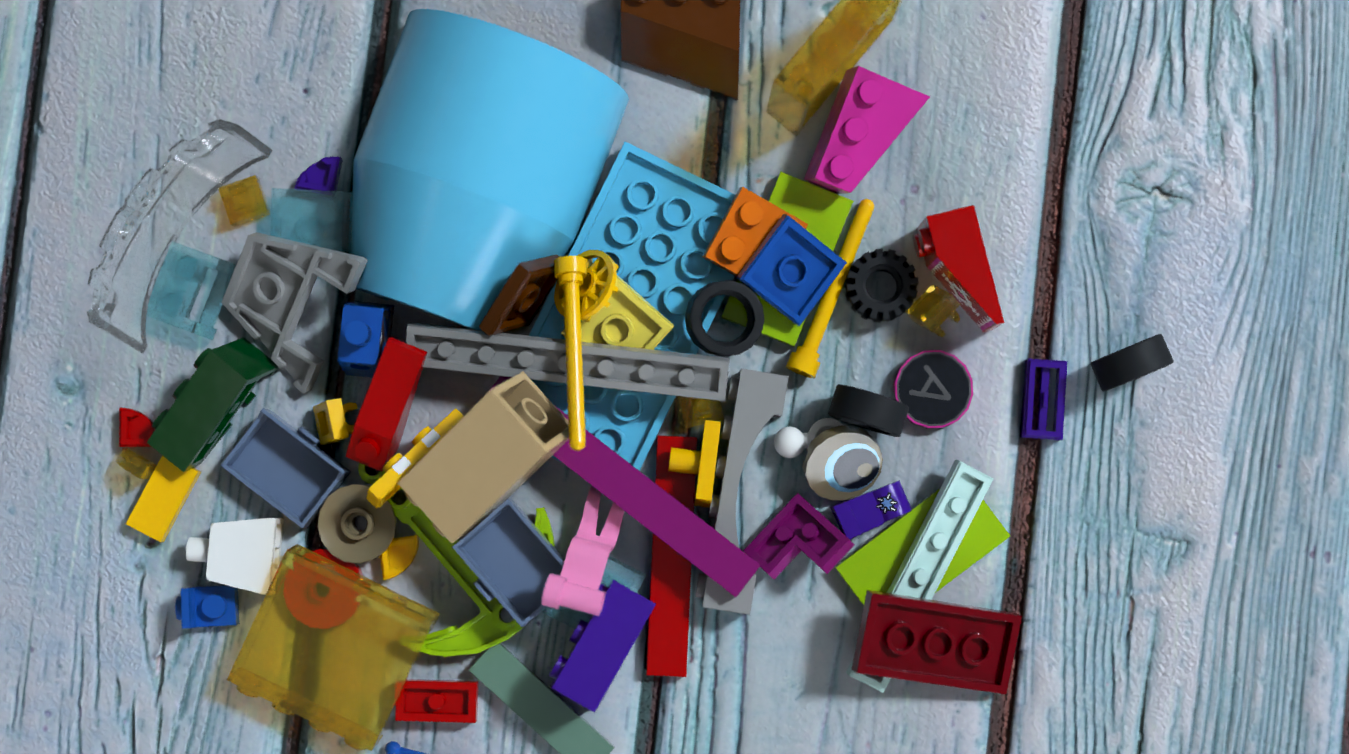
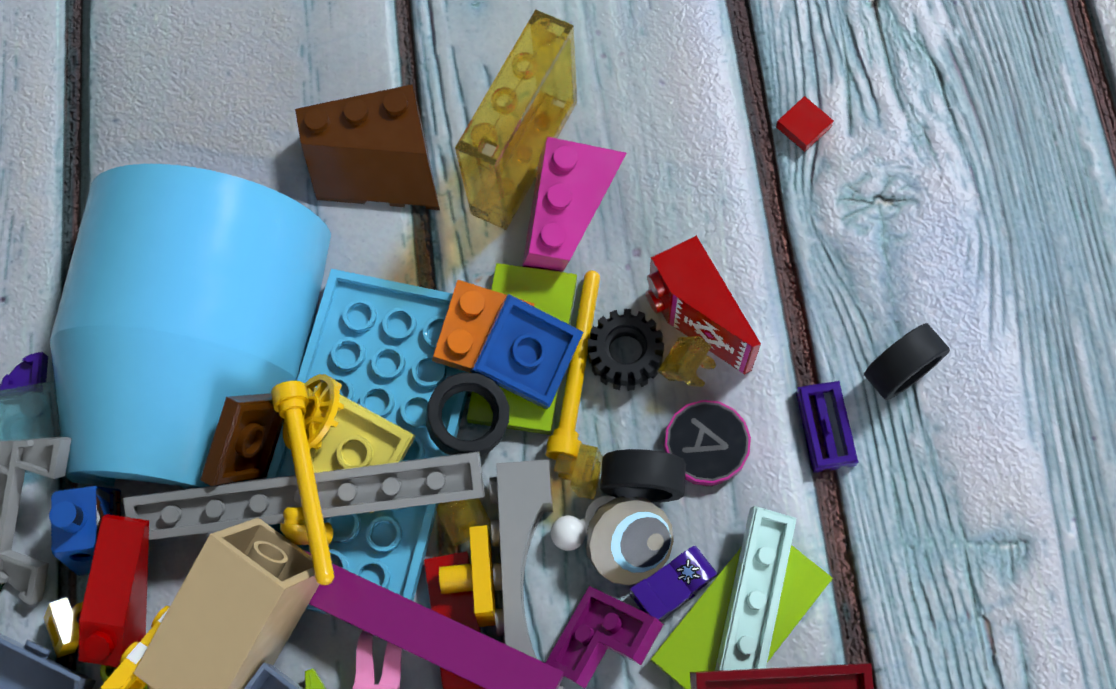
camera: 10 degrees left, 15 degrees down
none -> yellow arm [280,507,333,545]
none -> clear yellow tile [554,444,603,500]
none -> red tile [776,96,834,152]

